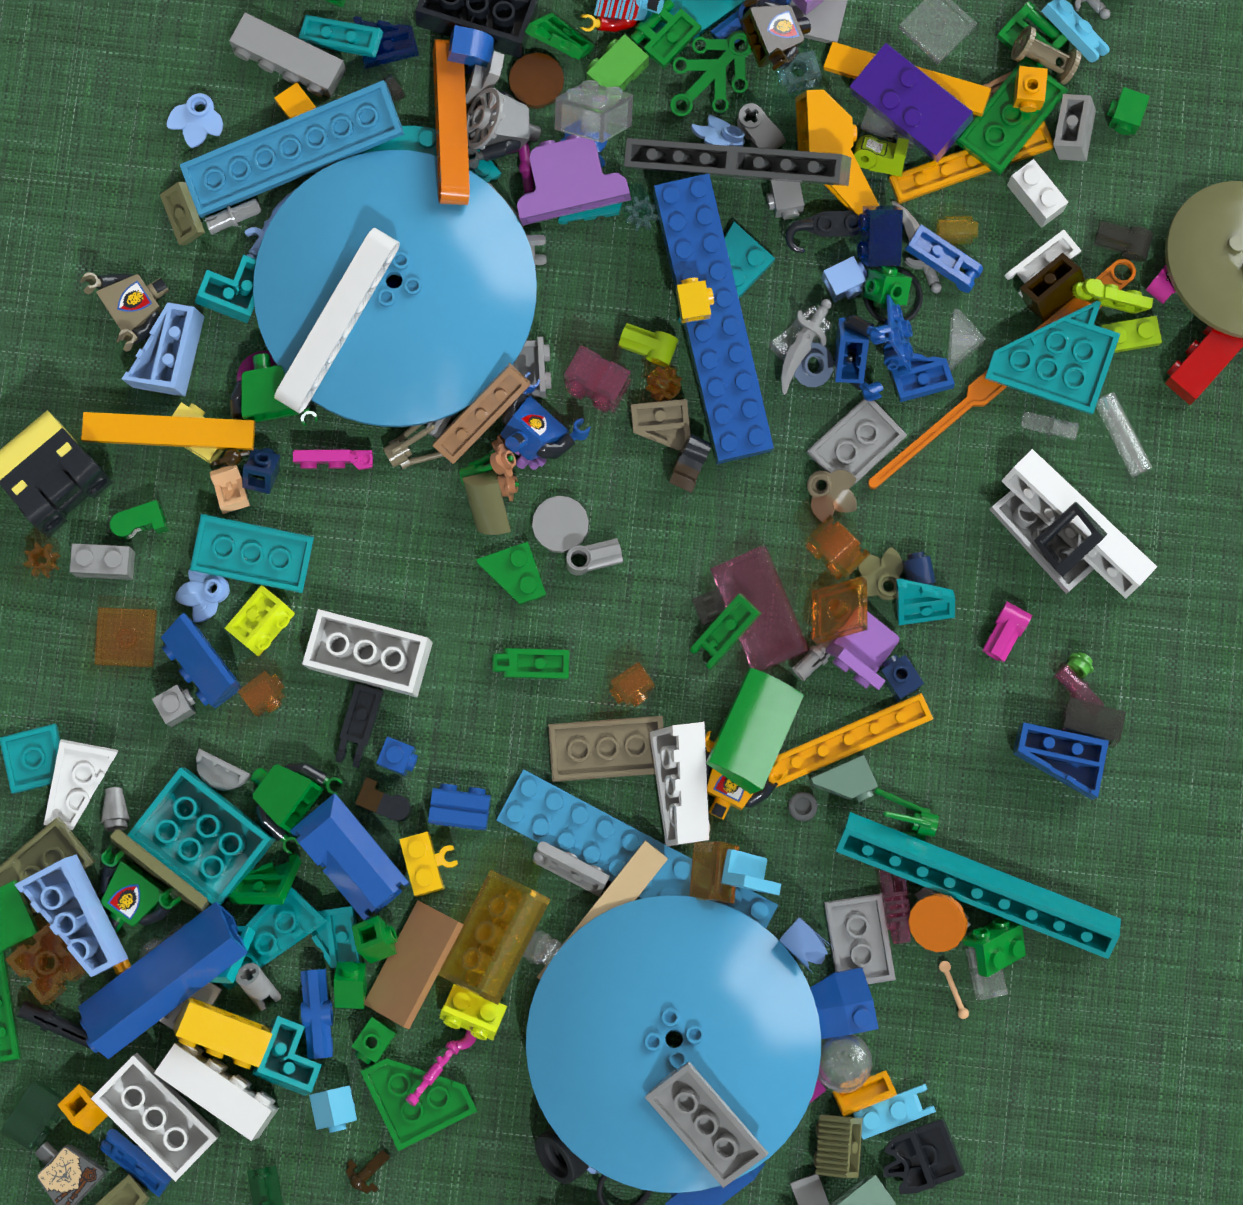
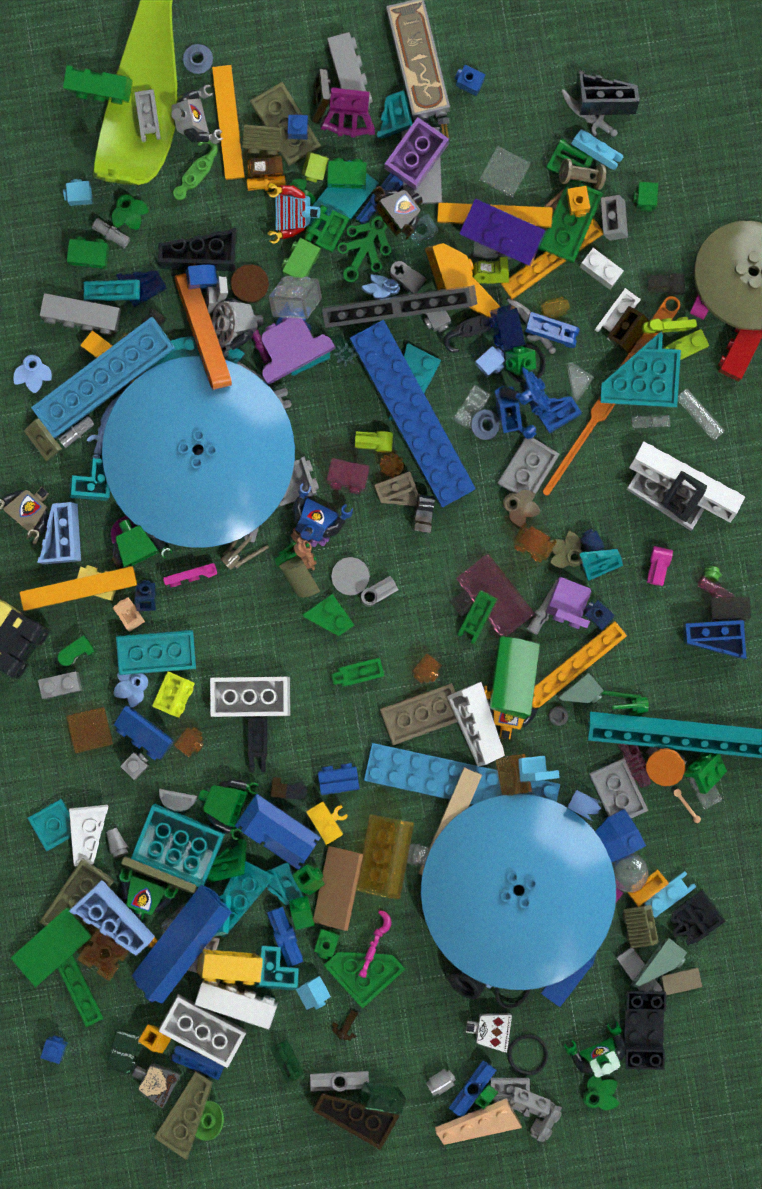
camera: 15 degrees left, 5 degrees up
black pin [17,1000,90,1049] -> none
clear orange gear [24,542,61,578] -> none
dark brown piece [211,449,250,467] -> none
light grey hinge [236,963,281,1011] -> none
white beam [274,228,400,413] -> none
blue brick [376,737,418,777] -> none
medium nougat plate [432,363,530,464] -> none
neon yellow bracket [440,984,507,1040] -> none
green wing [525,13,595,60] -> none
light grey hinge [532,842,610,897] -> none
light grey slope [645,1062,768,1188] -> none
yellow brick [676,278,714,323] -> none
light grey piece [781,299,831,395] -> none
clear orange plate [812,576,868,644] -> none

